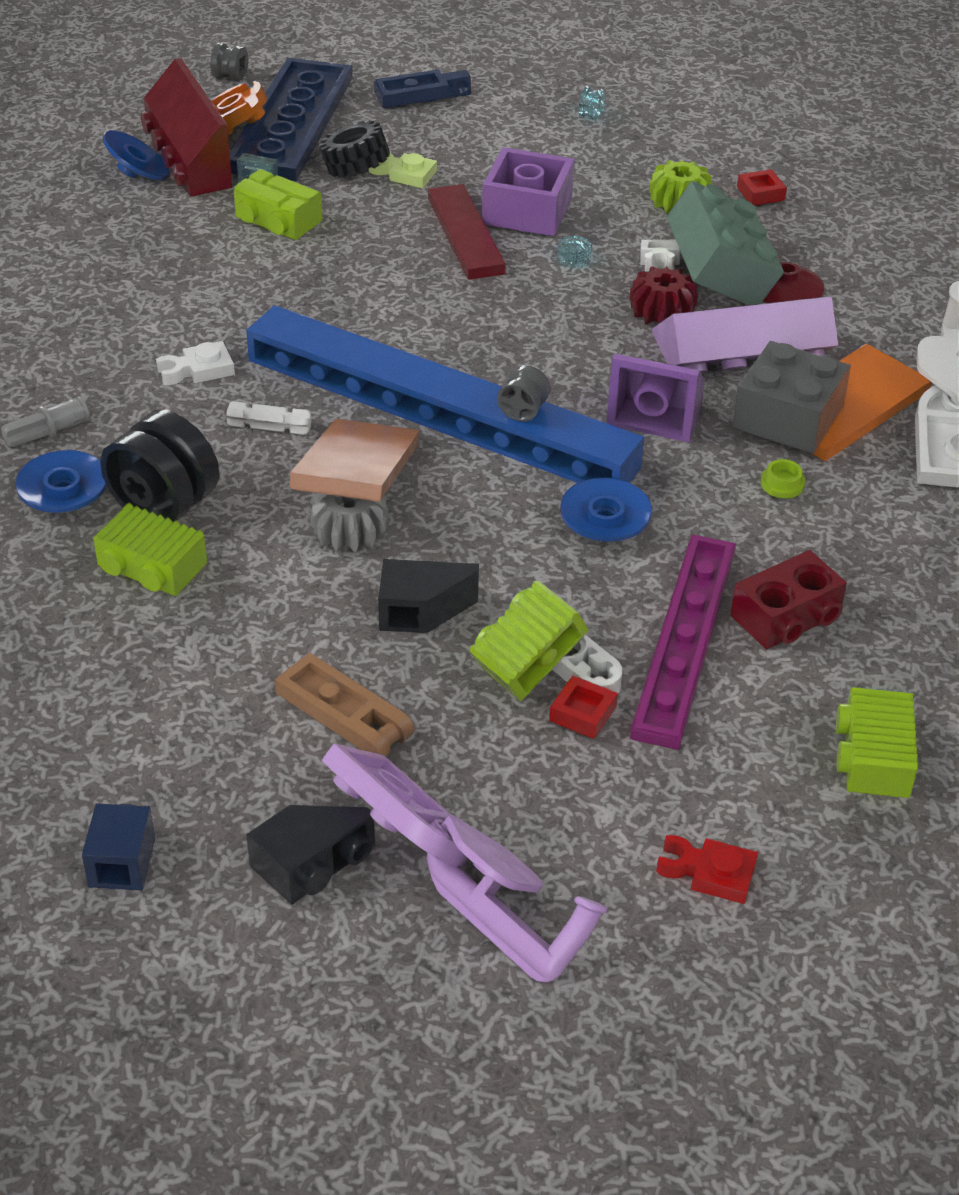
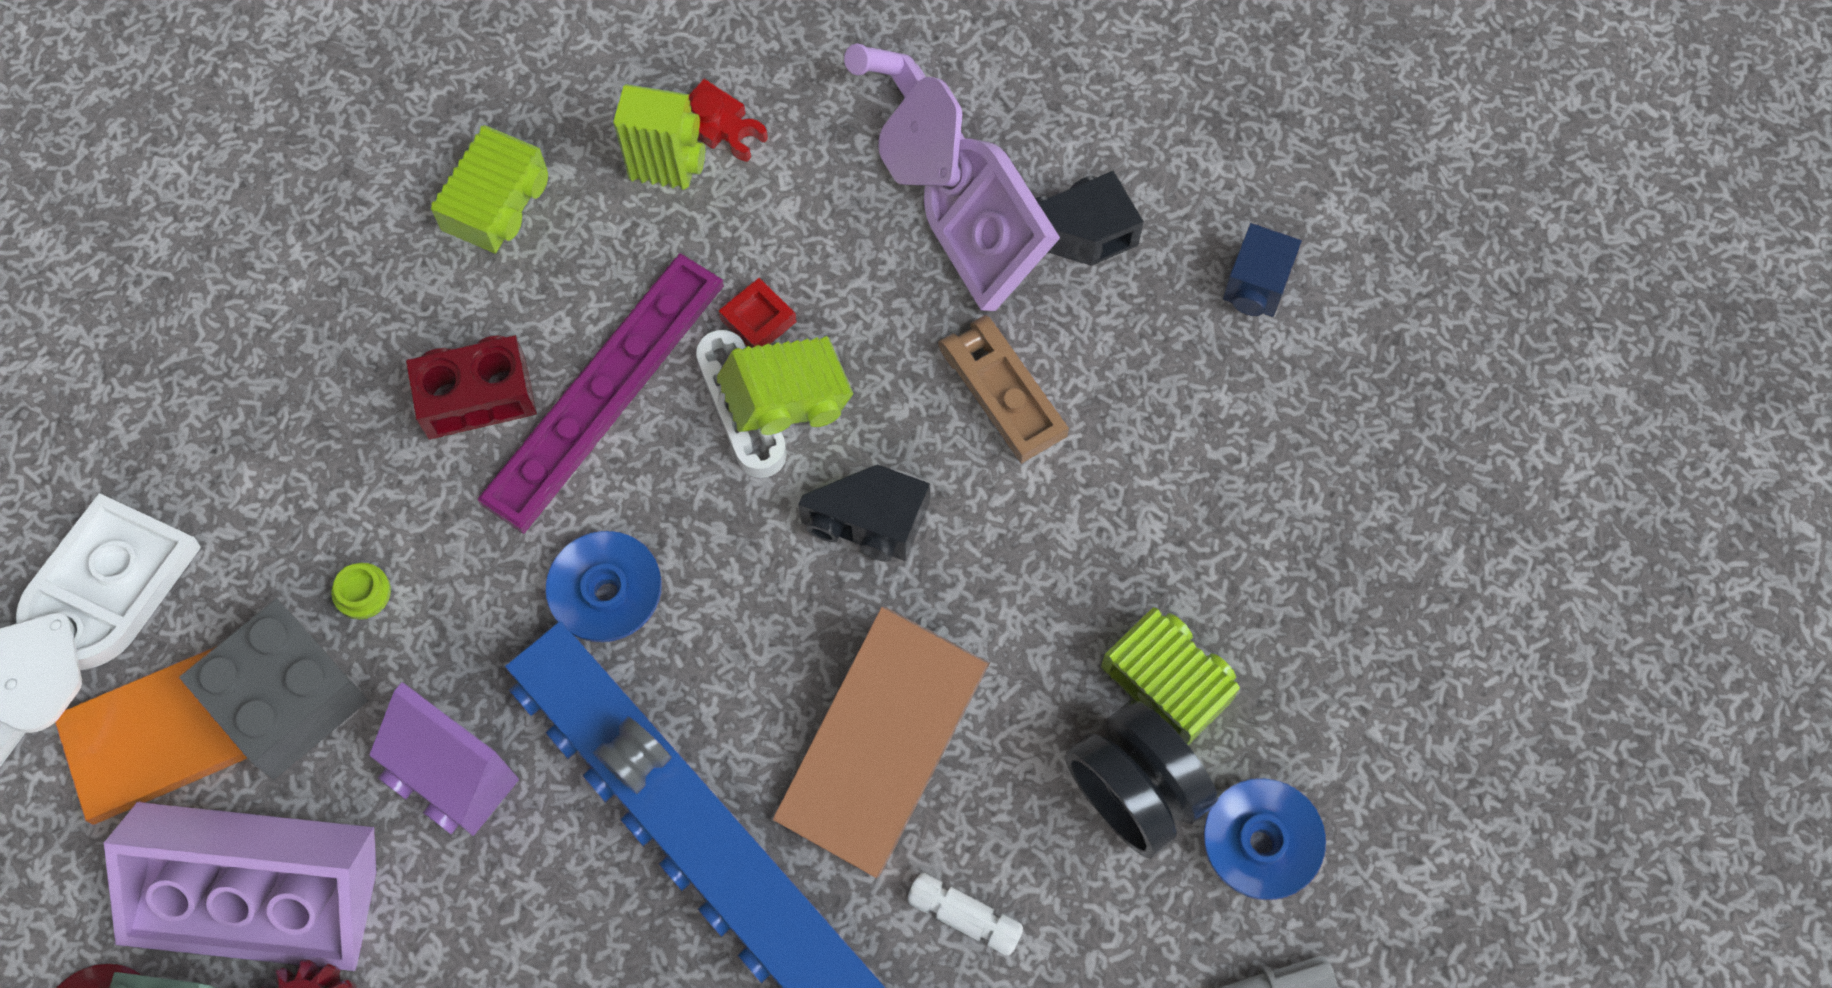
camera: 160 degrees left, 25 degrees up
none -> lime brick [613,84,705,190]

